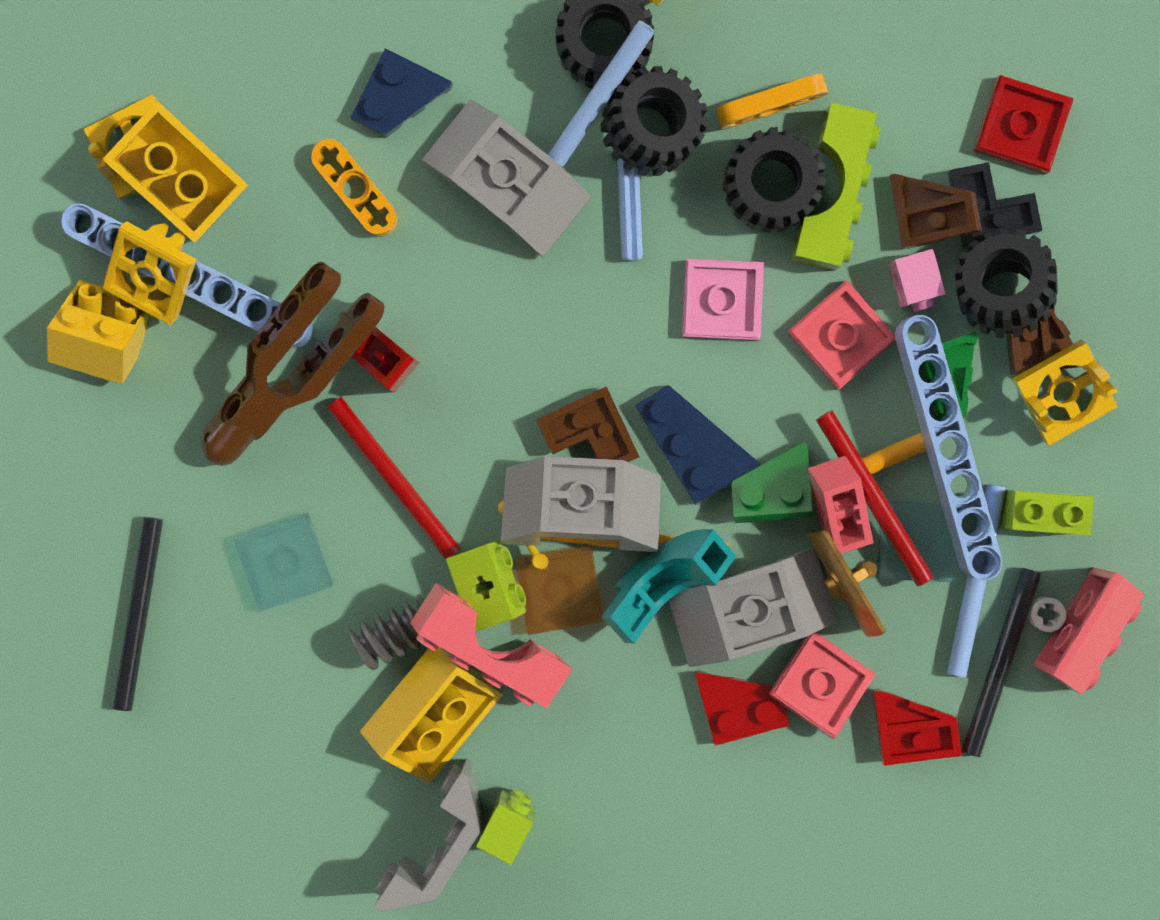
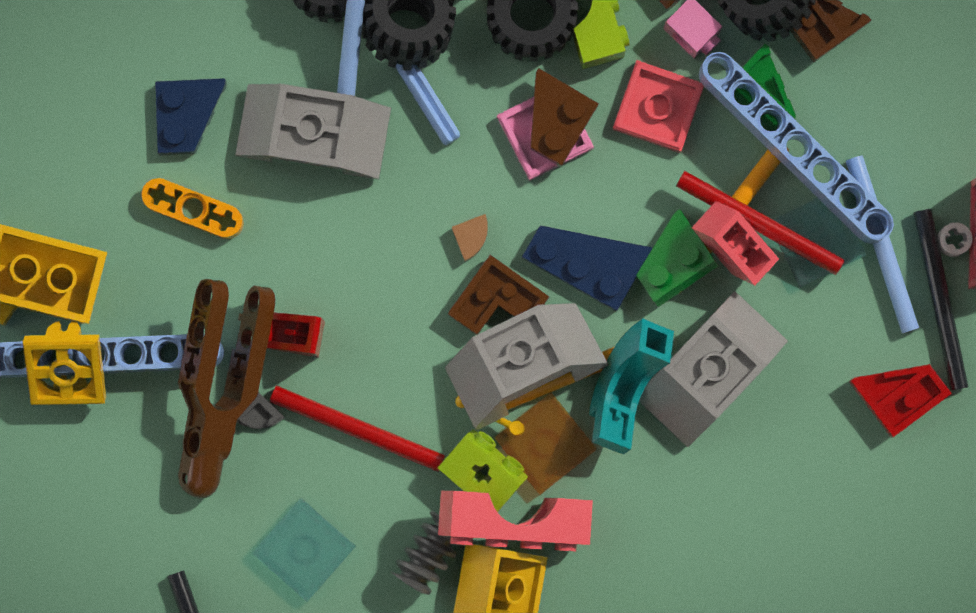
camera: 30 degrees left, 5 degrees down
yellow slope [47,280,151,384] -> none
red wing [694,670,790,746] -> none
coral tile [768,632,876,739] -> none
pearl gold shield [806,529,886,637] -> none
lime brick [1001,490,1094,536] -> none
yellow piece [1012,339,1118,446] -> none
none -> dark grey tile [237,392,285,429]
none -> medium nougat tile [451,214,488,262]
none -> reddish brown wing [530,68,599,168]

